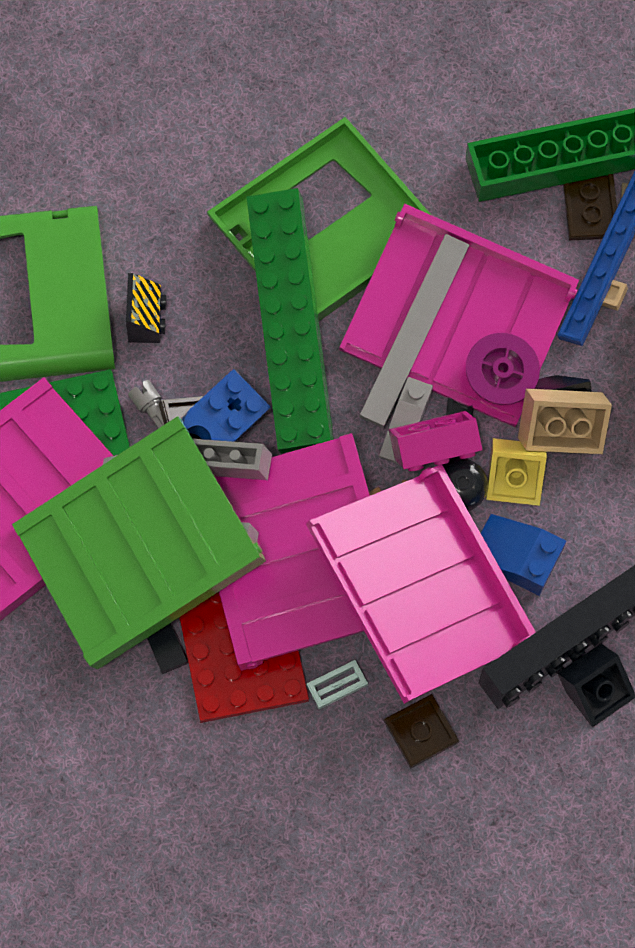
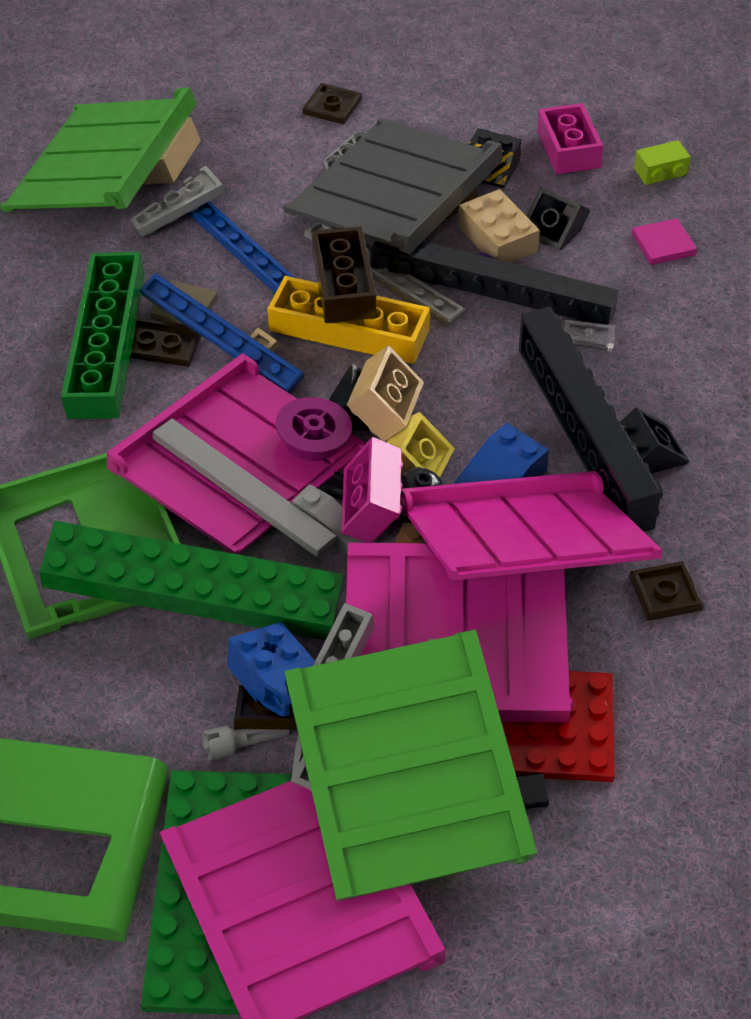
camera: 70 degrees left, 20 degrees down
slope [126,273,167,343] -> none
light aqua tile [306,660,368,709] -> none

